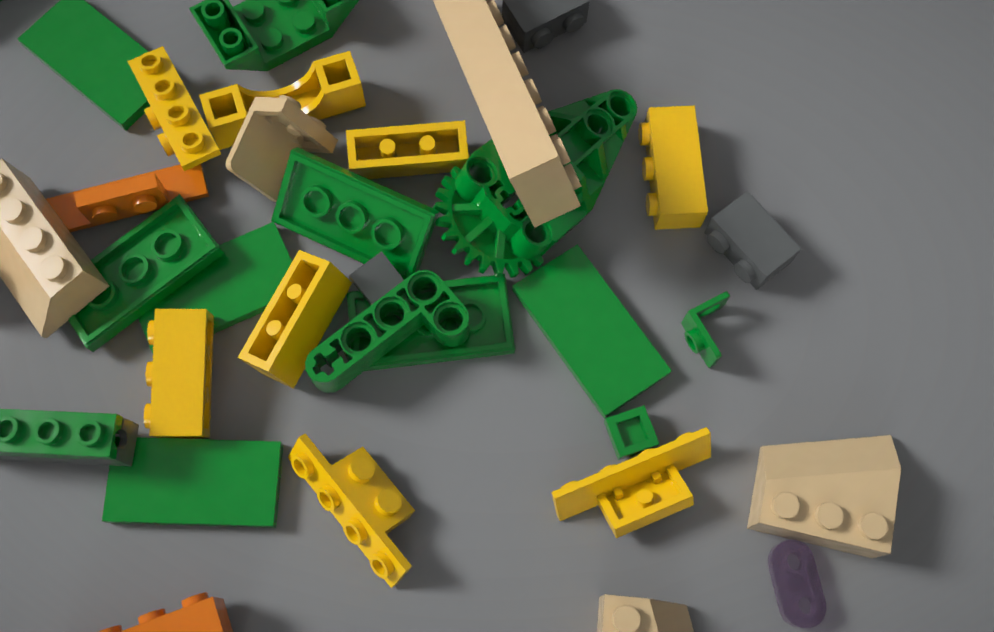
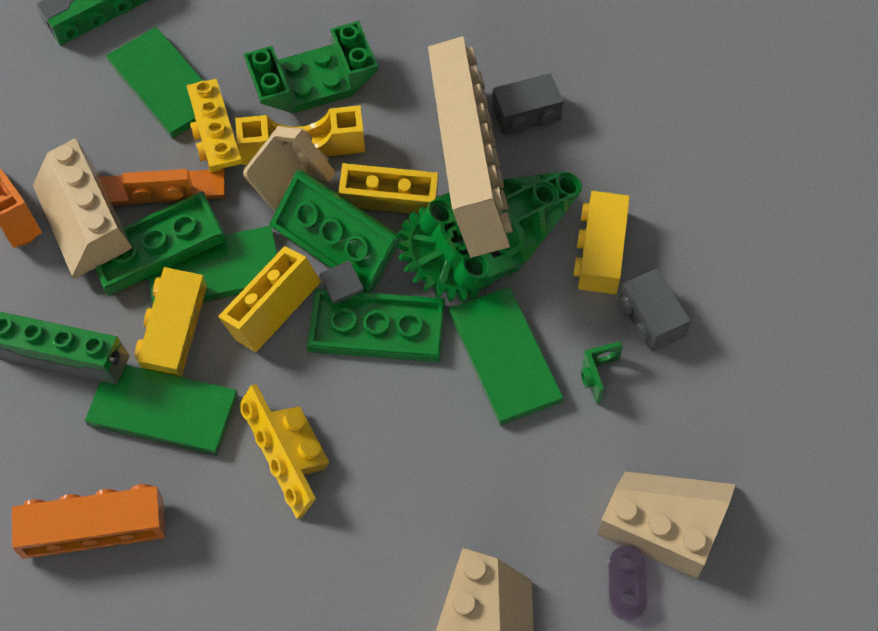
camera: 15 degrees right, 10 degrees down
green beam [305,270,470,393] -> none
yellow bracket [551,427,711,538] -> none
green plate [604,405,659,460] -> none

